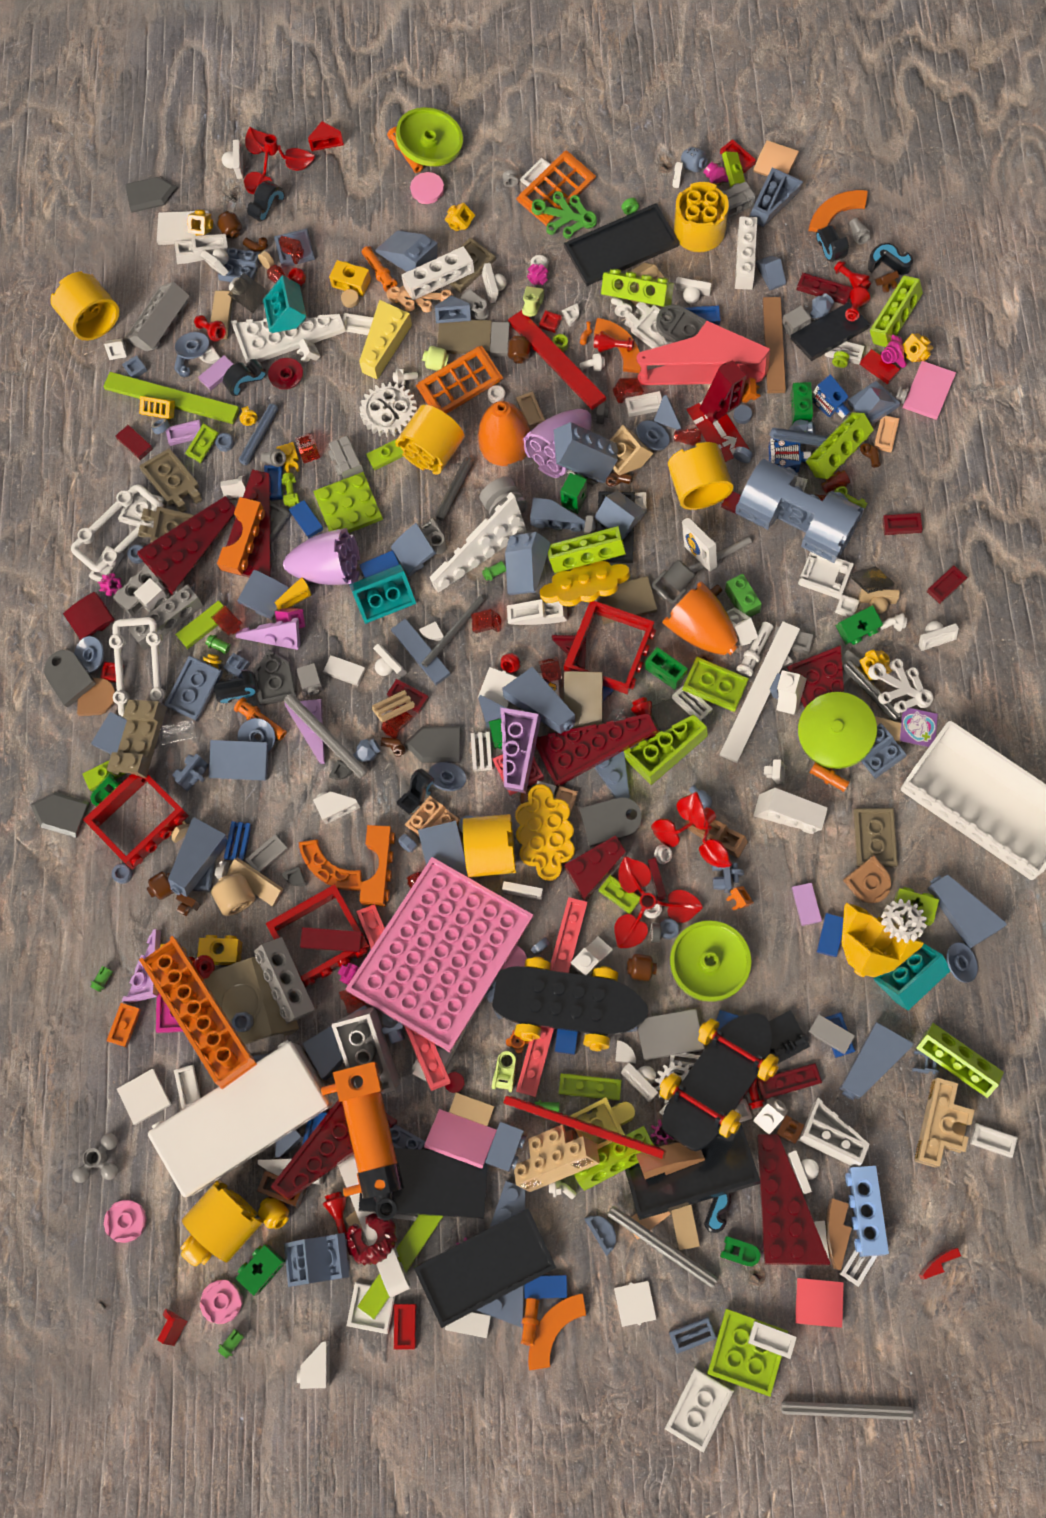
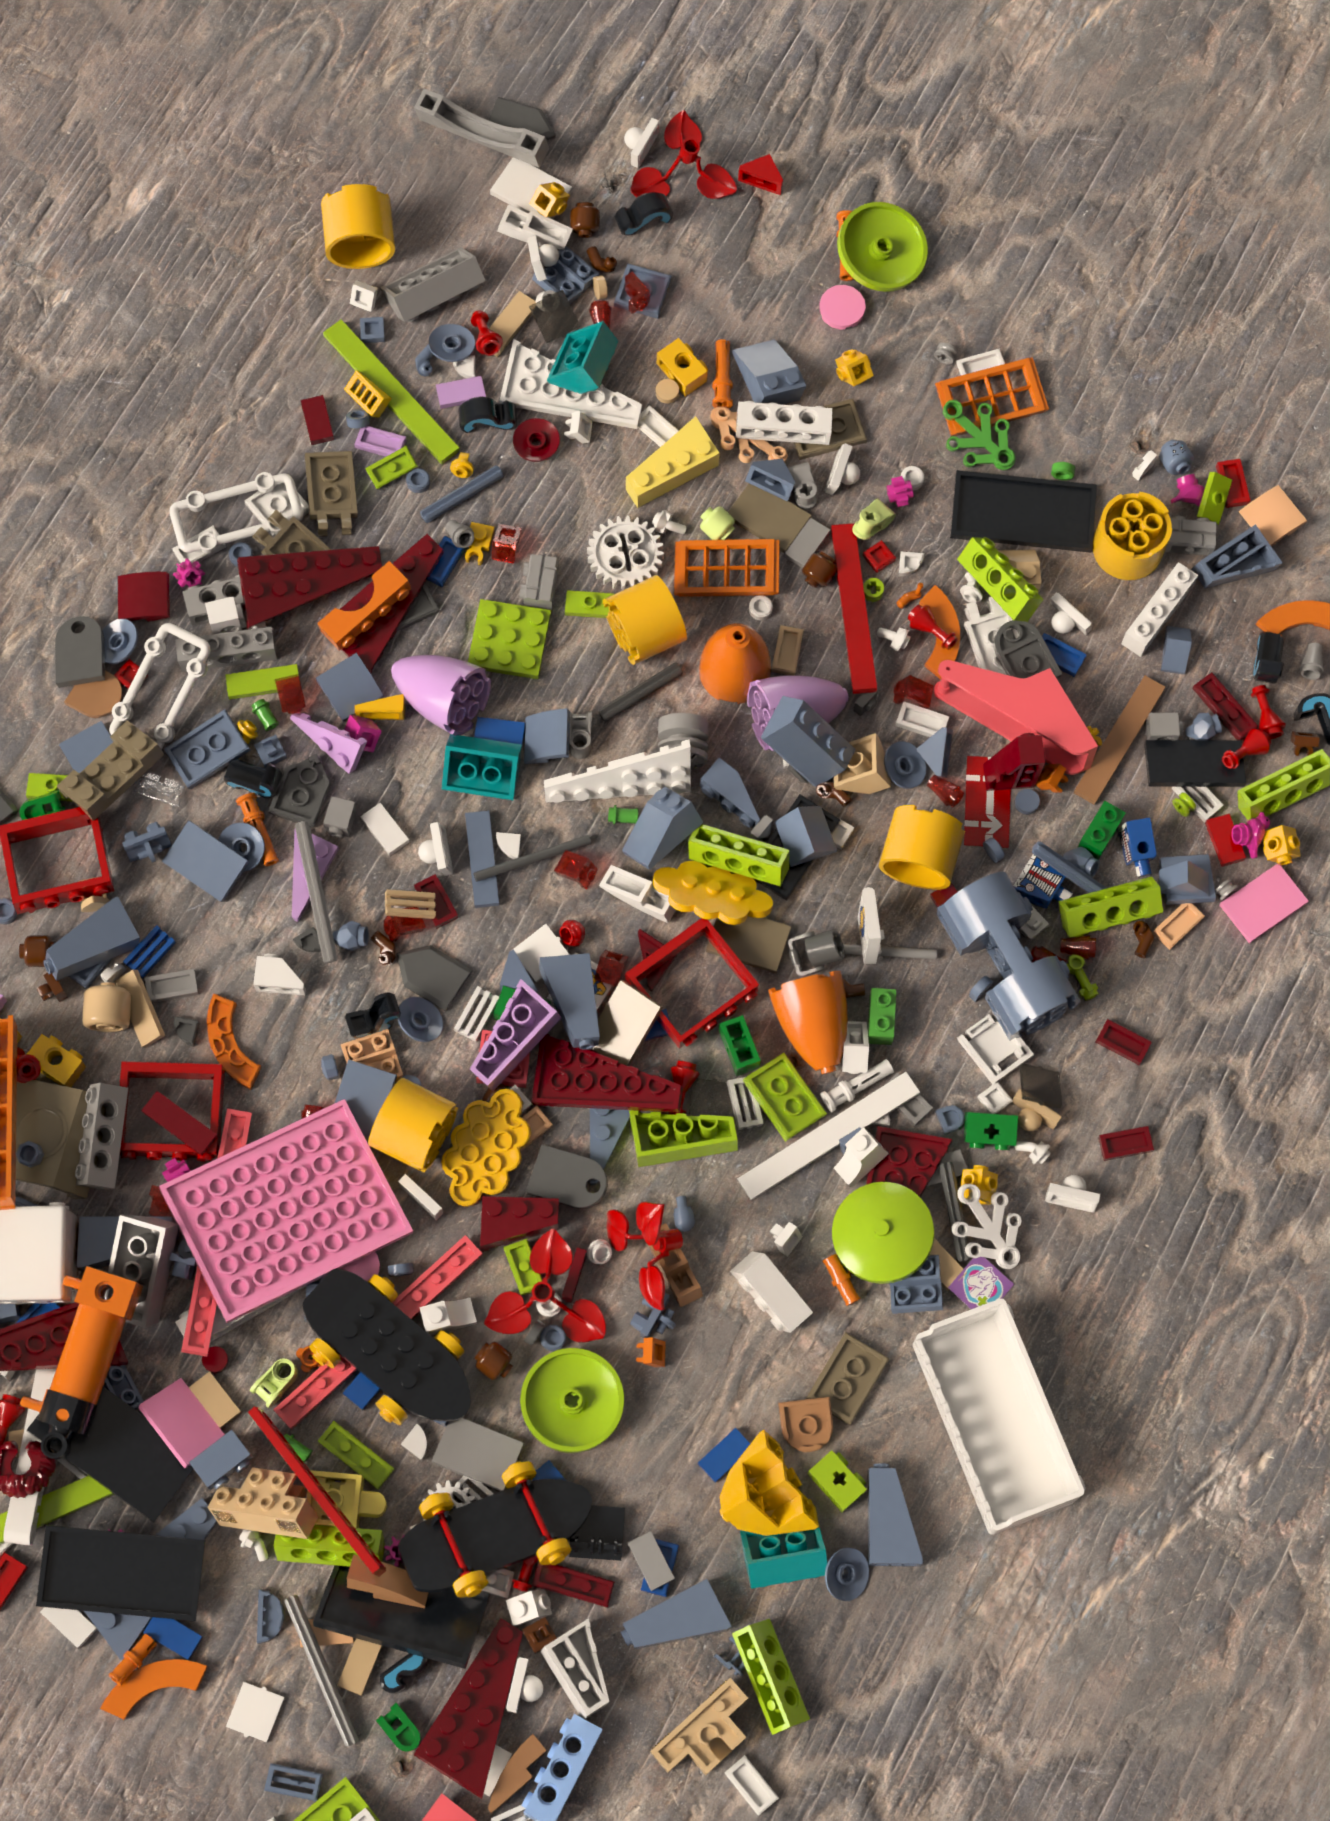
camera: 20 degrees right, 0 degrees up
white tile [221,475,247,499] -> none
lime bar [281,473,300,507] -> none
red piece [287,268,306,286] -> none
blue tile [289,500,324,539] -> none
orange arch [360,825,396,907] -> none
green brick [561,473,587,514] -> none
white tile [621,1063,658,1102] -> none
lavender tile [792,883,822,926] -> none
white gear [881,899,927,943] -> none
none -> light grey arch [414,89,549,168]
none -> sand blue tile [935,1105,965,1135]
none -> sand blue tile [969,976,993,1002]

